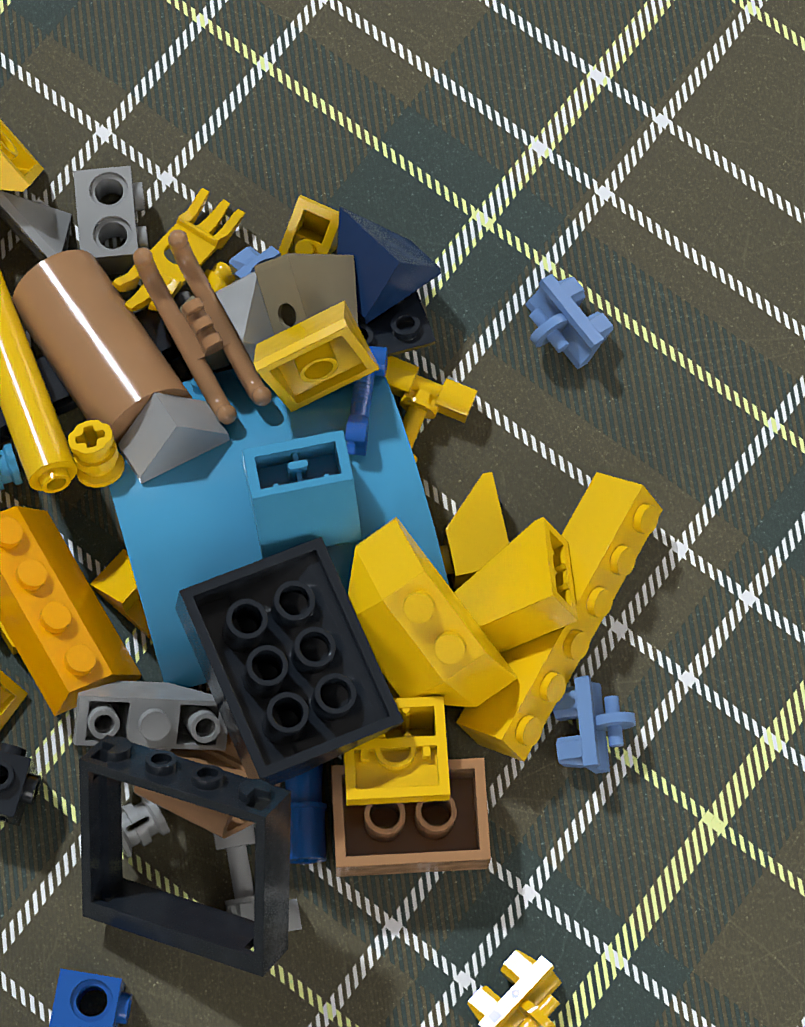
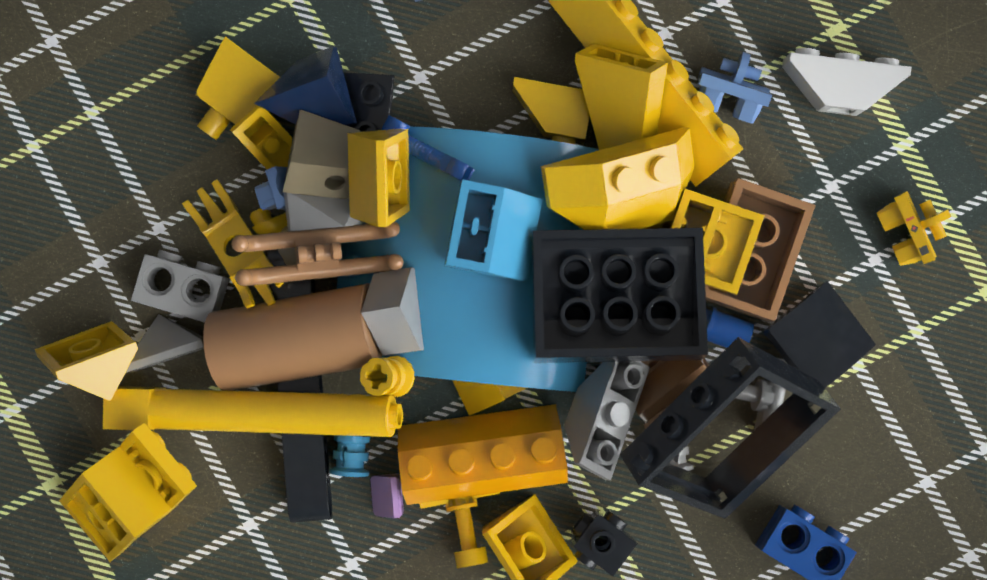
camera: 65 degrees left, 15 degrees up
yellow bar [386,356,477,462] -> none
none -> yellow torso [196,37,280,141]
none -> black slope [764,281,876,388]
none -> white slope [782,48,912,116]

